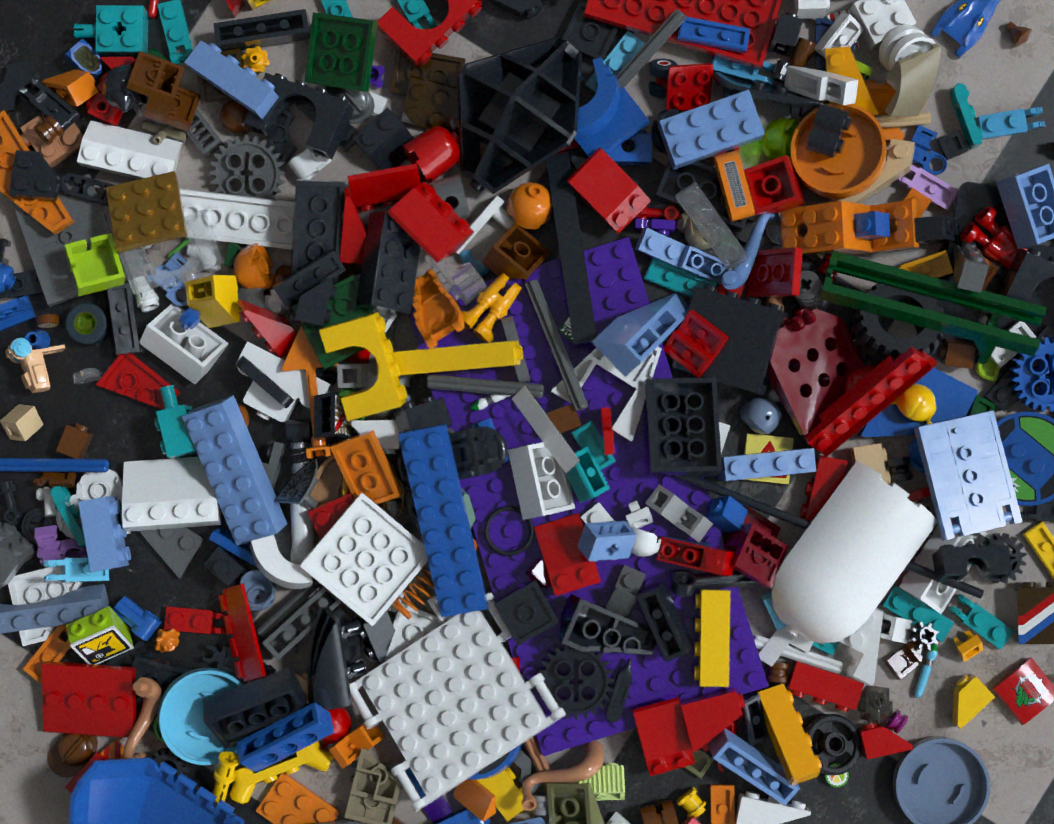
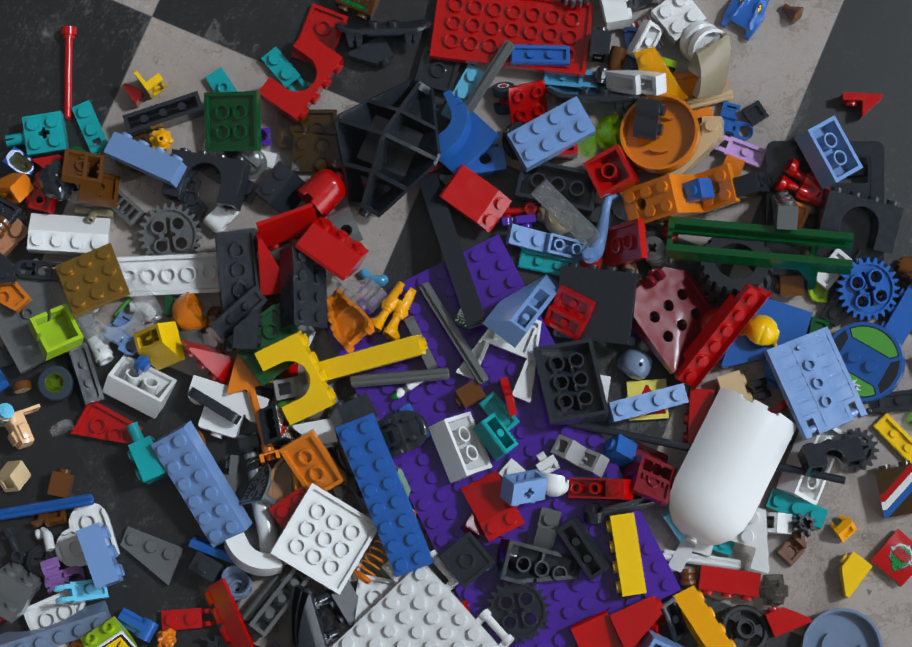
camera: 10 degrees left, 5 degrees down
blue cone [25,329,50,350] -> none
teal hinge [50,486,86,547] -> none
white slope [122,457,221,532] -> none
reddish brown hair [219,100,251,134] -> none
white piece [455,195,515,255] -> none
reddish brown slope [481,223,551,280] -> none
black tyre [484,506,534,556] -> none
orange cylinder [506,182,553,229] -> none
white sticker [512,386,580,473] -> none
black piece [606,658,632,722] -> none
orange beam [714,150,755,222] -> none
magenta bush [886,709,908,733] -> none
light orange hinge [899,250,954,278] -> none
medium azure piece [914,644,938,698] -> none
teal hinge [948,594,1014,650] -> none
teal hinge [949,83,983,150] -> none
dark azure hinge [977,107,1046,140] -> none

